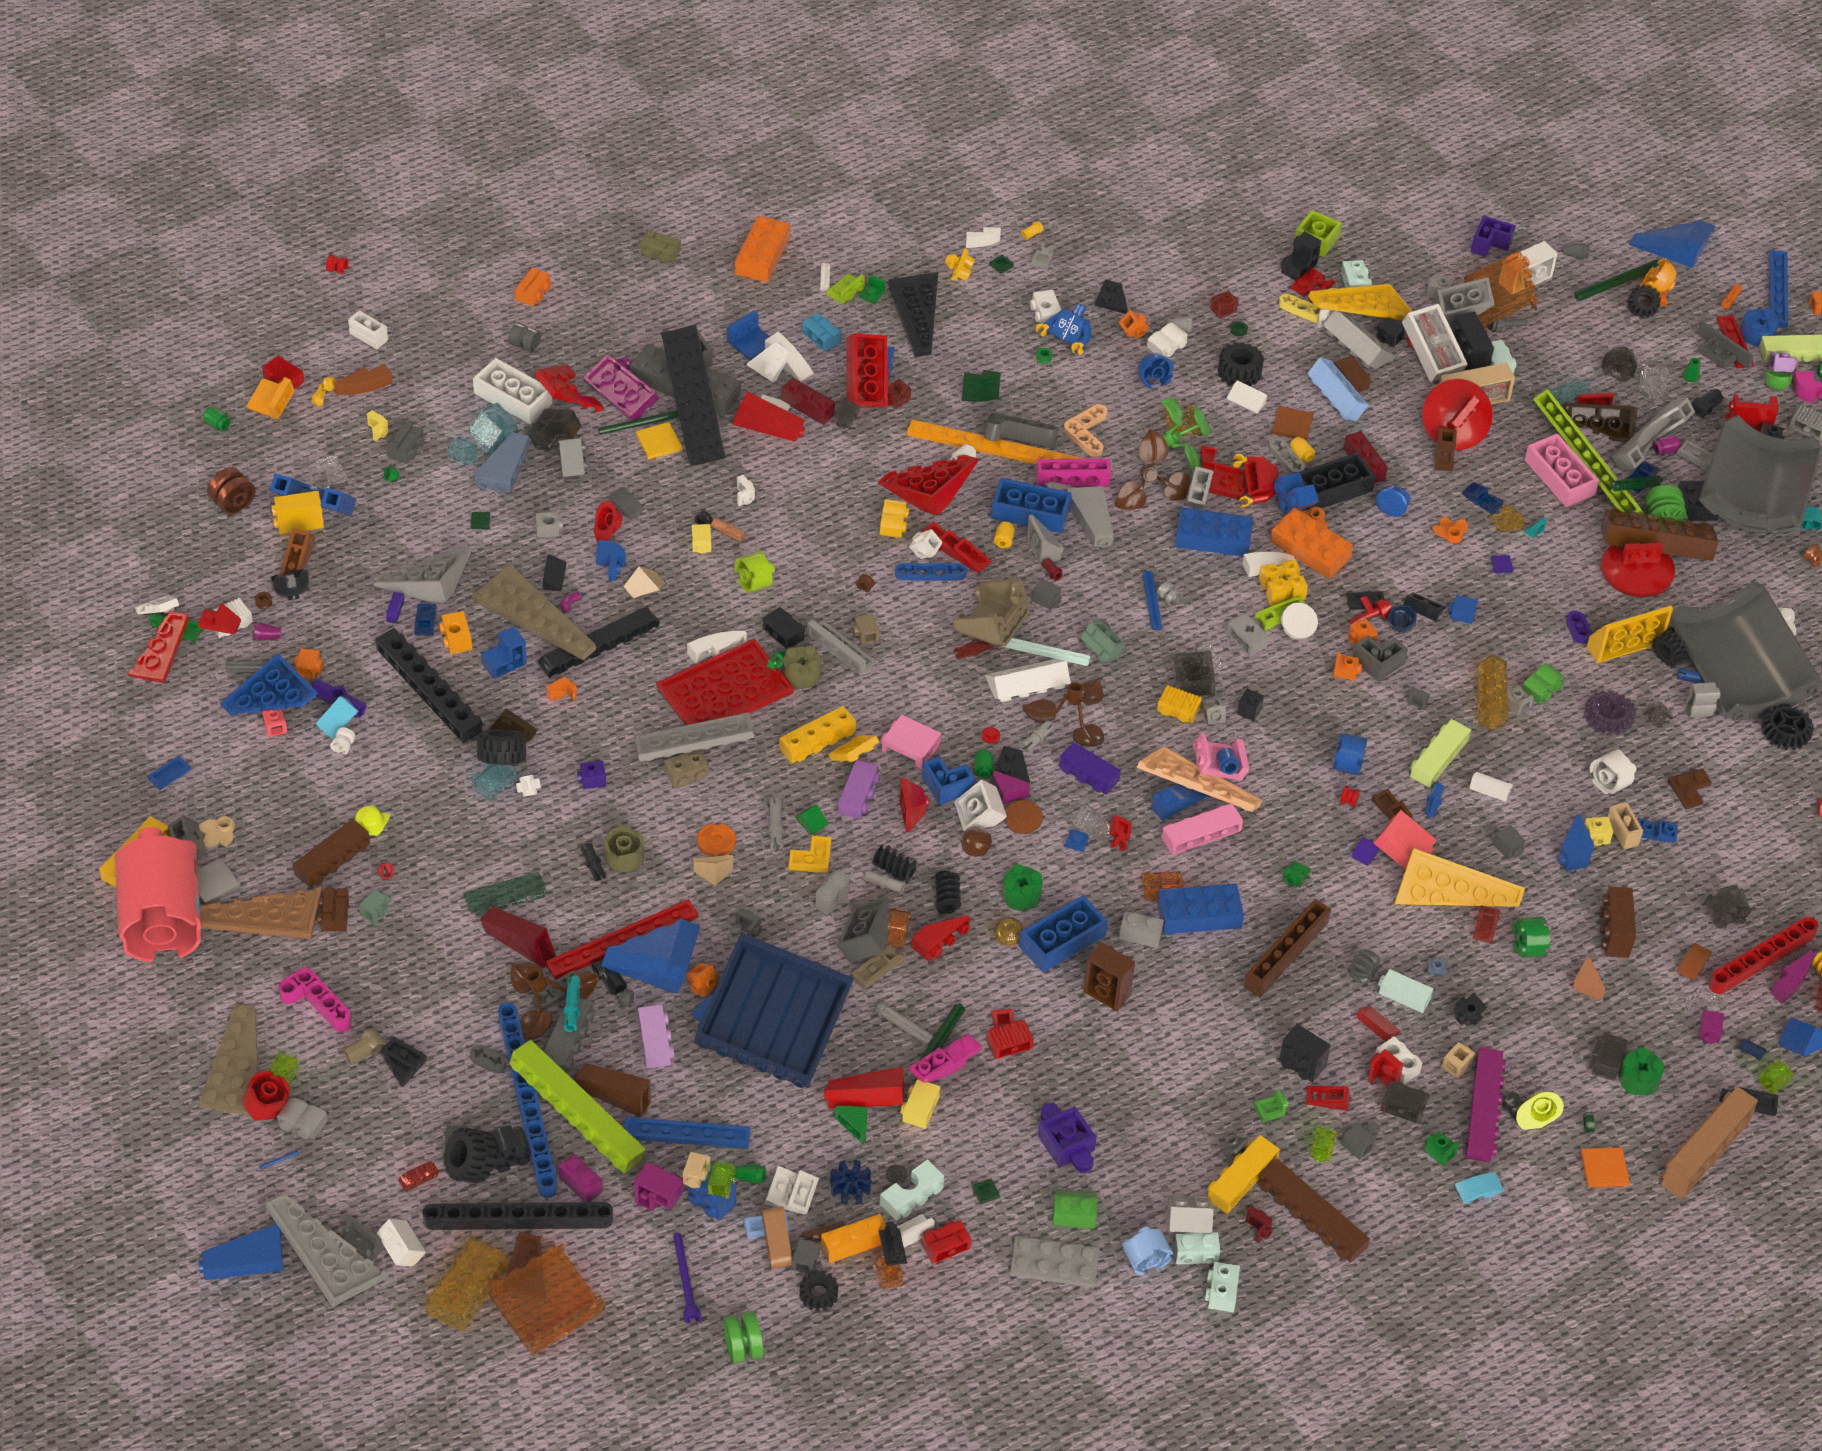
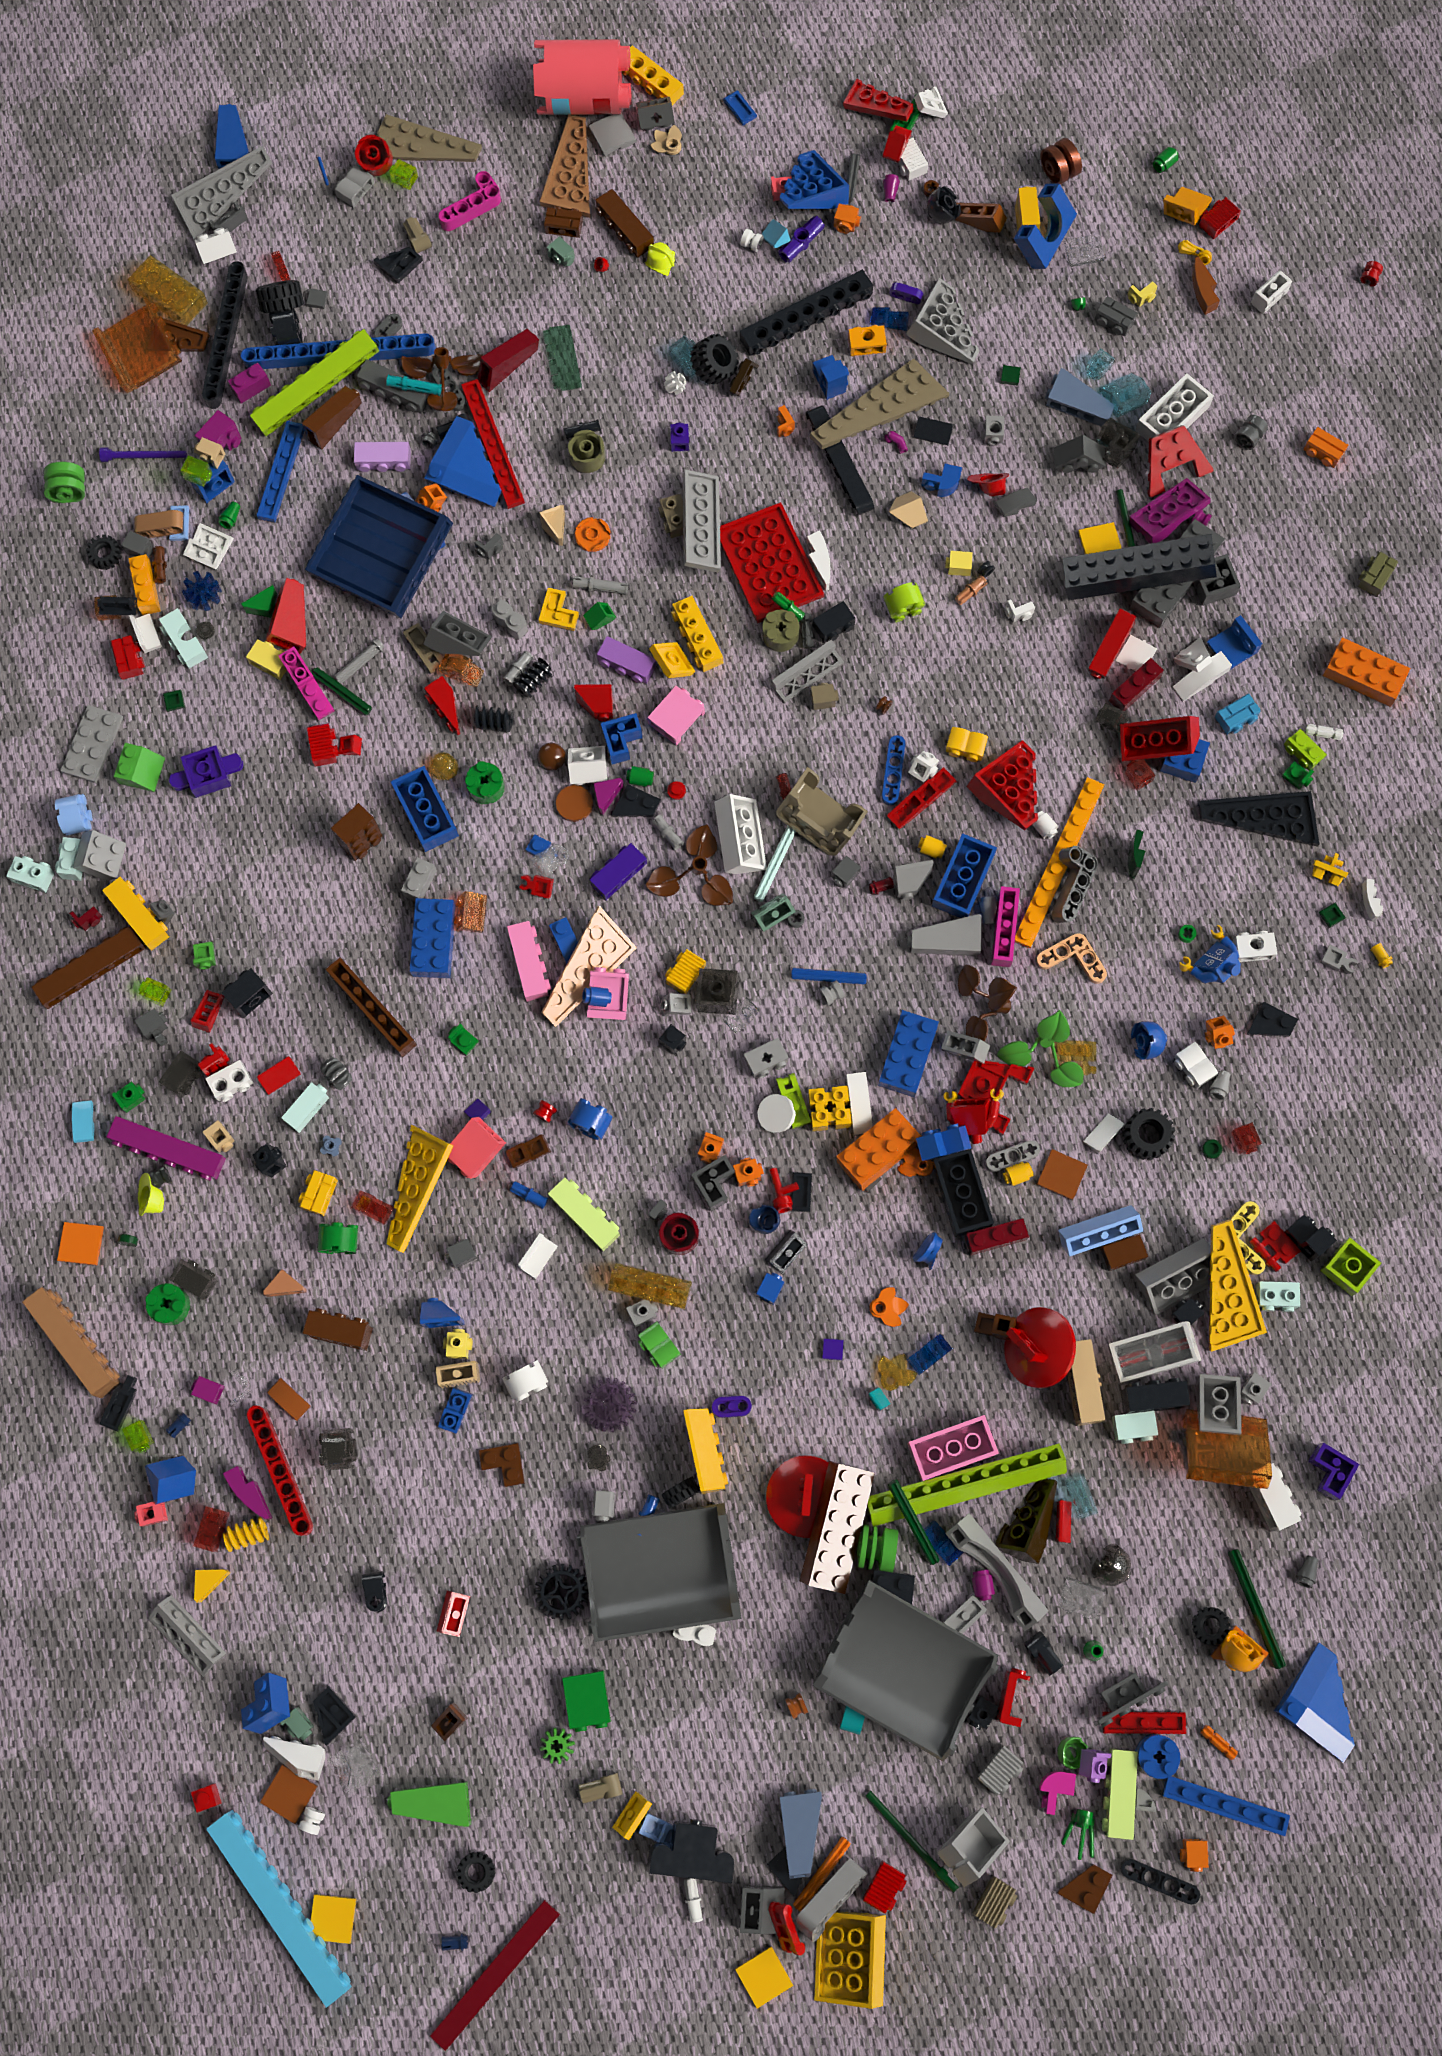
camera: 105 degrees right, 25 degrees up
none -> yellow brick [298,1170,338,1217]
none -> dark red brick [659,1213,699,1255]

